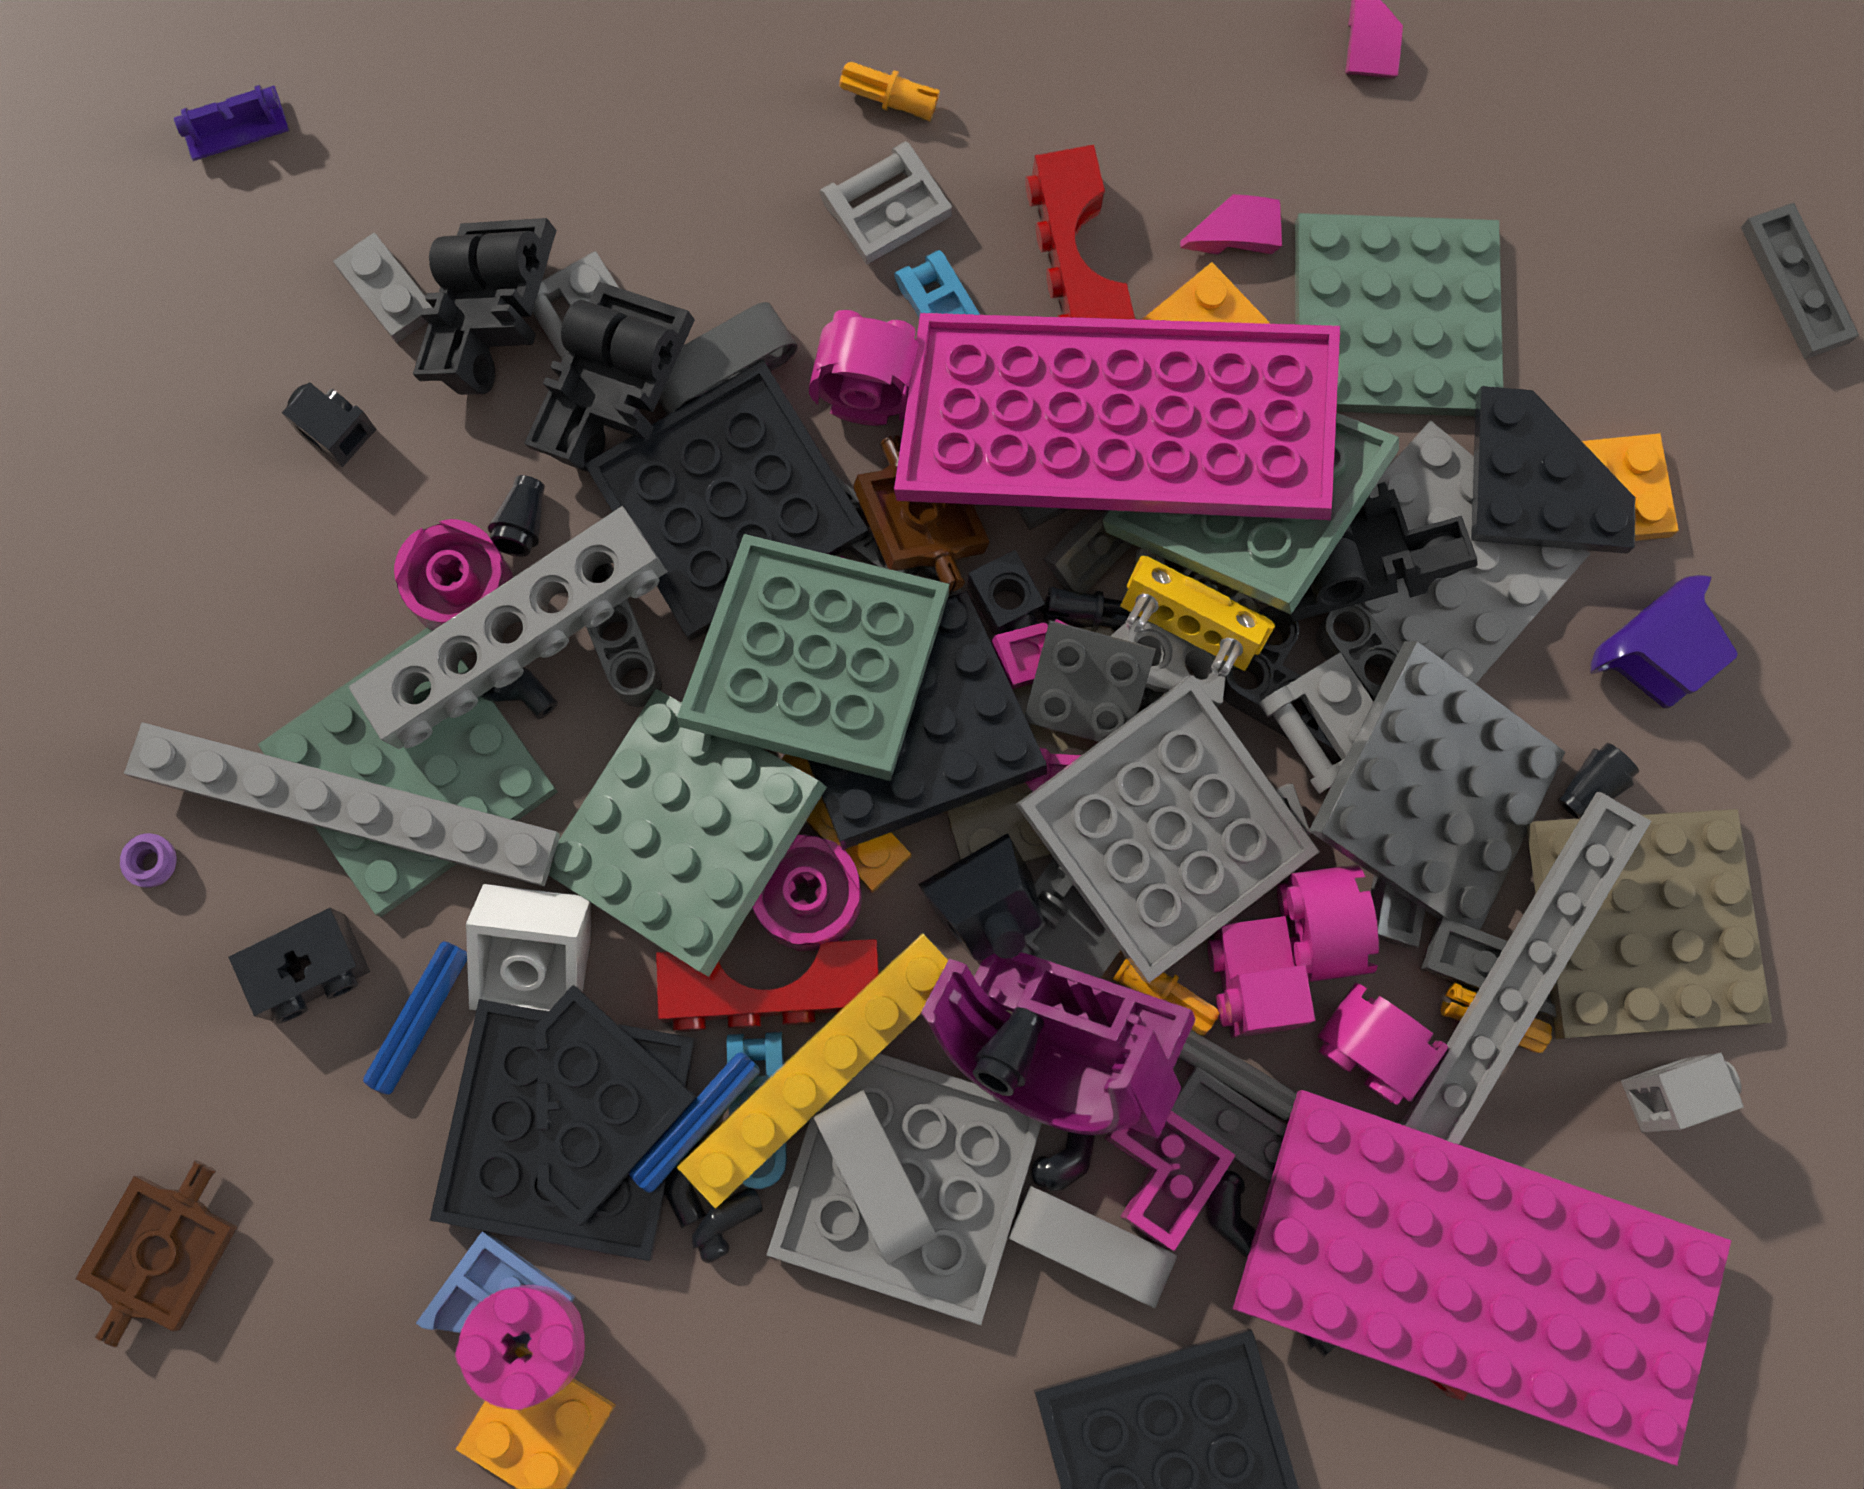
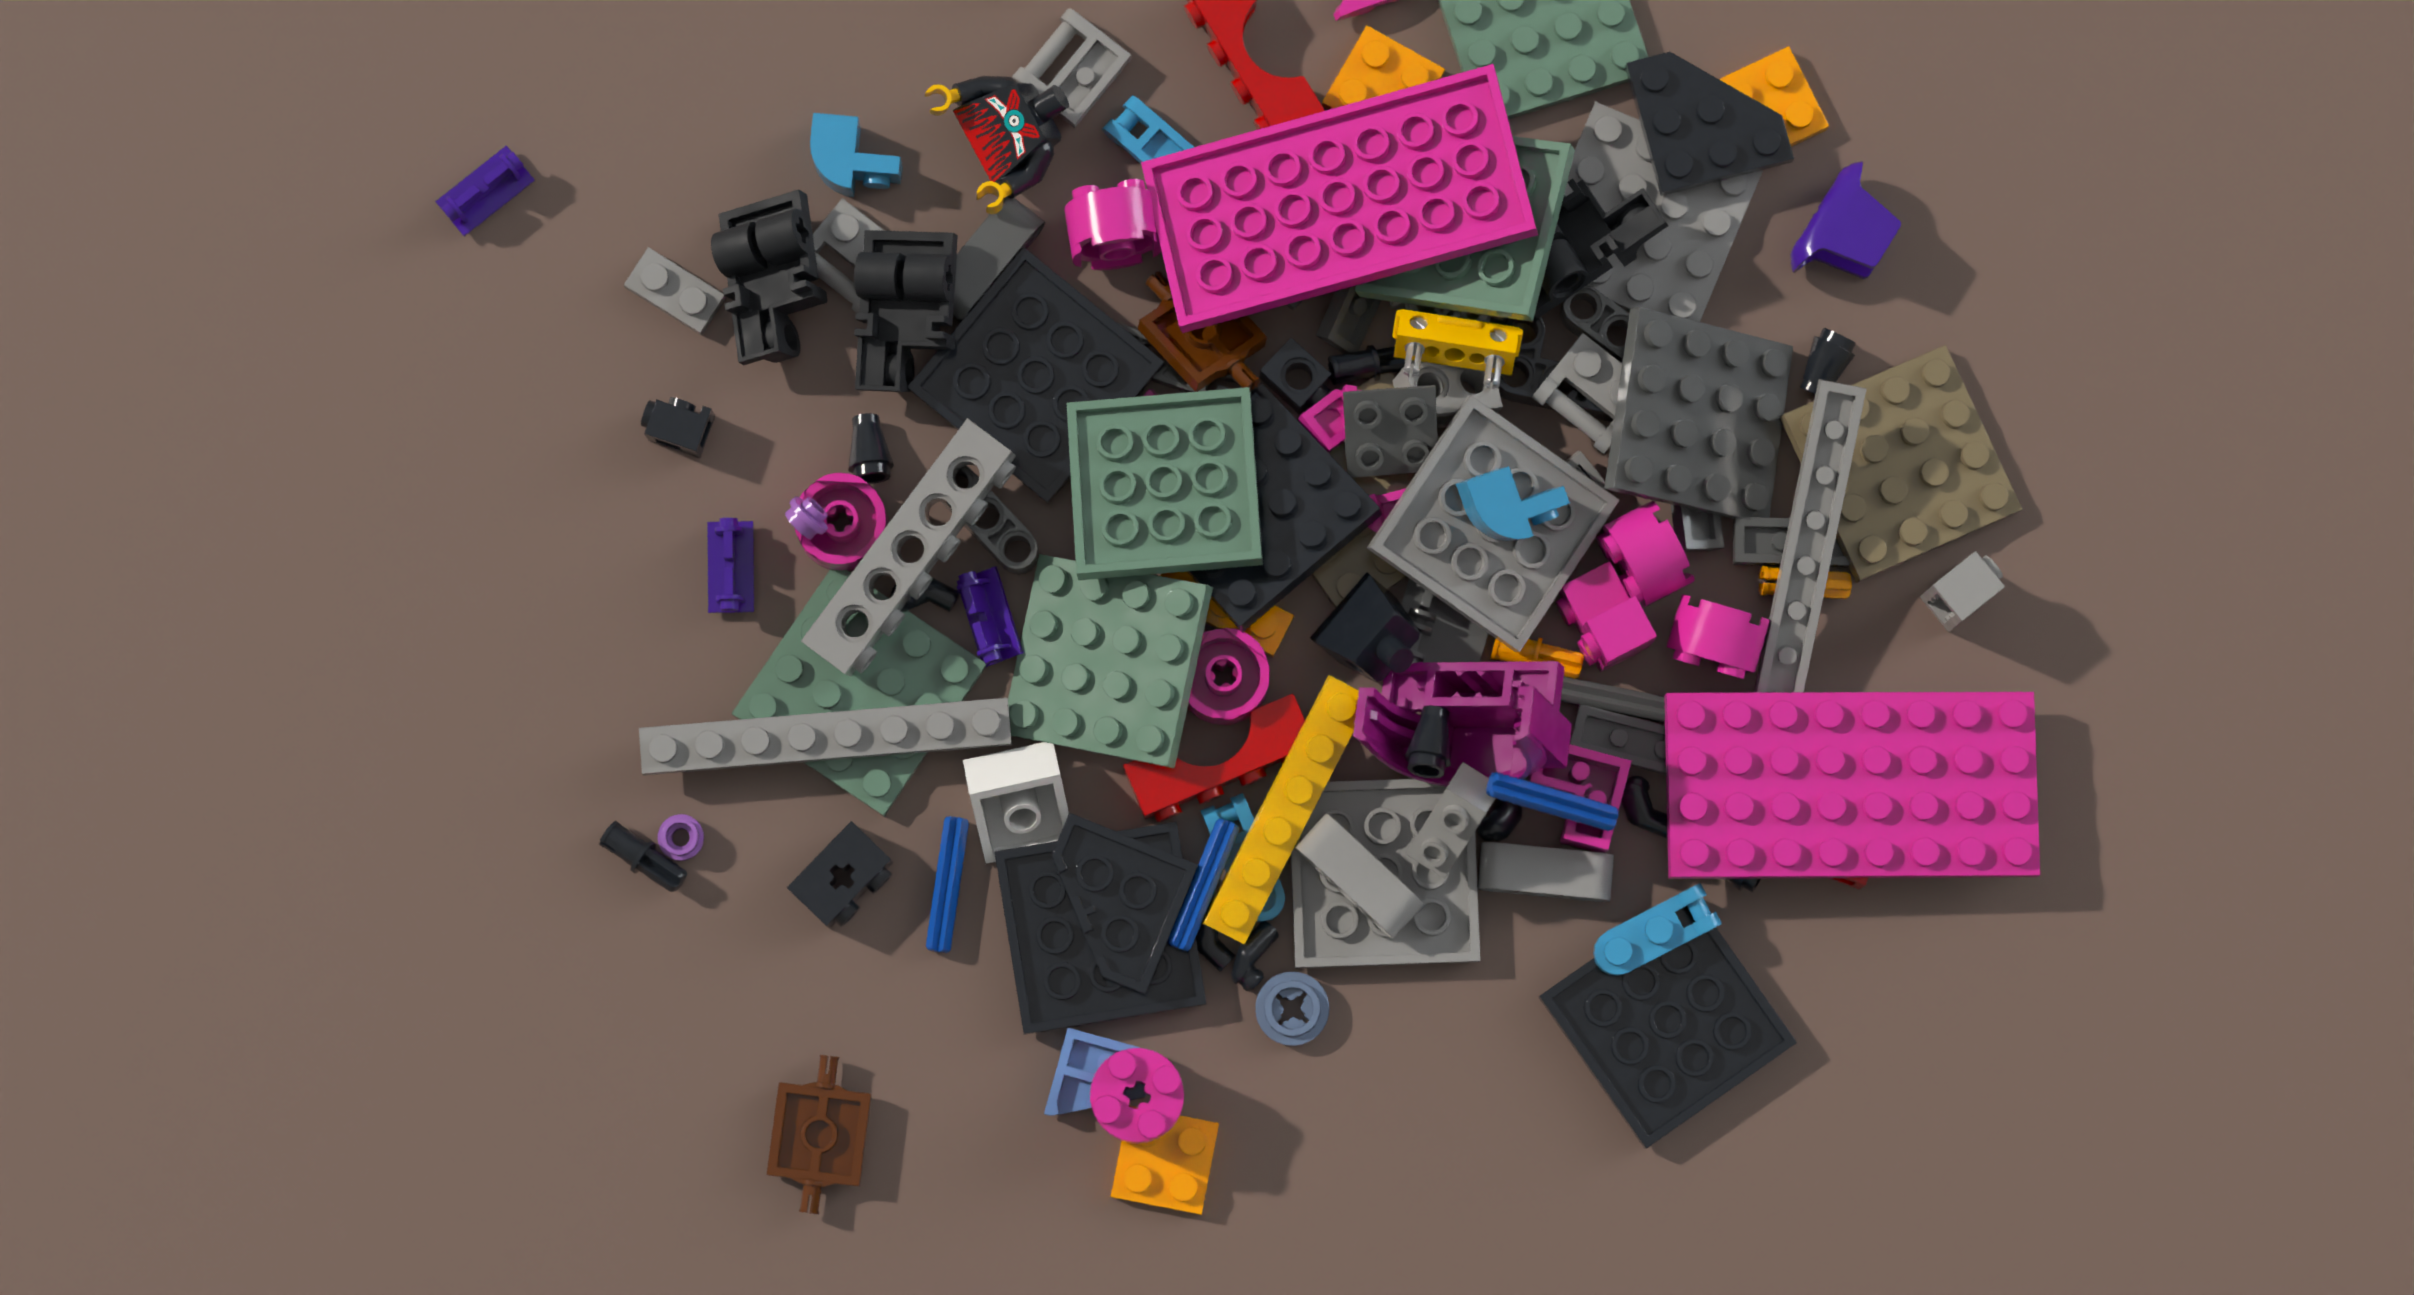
camera: 20 degrees left, 5 degrees up
none -> black axle [599,821,687,892]
none -> dark purple hinge [707,518,754,613]
none -> medium lavender plate [785,496,828,539]
none -> dark azure brick [810,113,903,197]
none -> torso [924,76,1069,214]
none -> dark purple hinge [956,566,1023,667]
none -> sand blue gear [1255,972,1329,1046]
none -> light grey brick [1406,762,1495,879]
none -> dark azure brick [1456,466,1570,541]
none -> blue axle [1486,772,1619,831]
none -> dark azure plate [1593,883,1722,976]

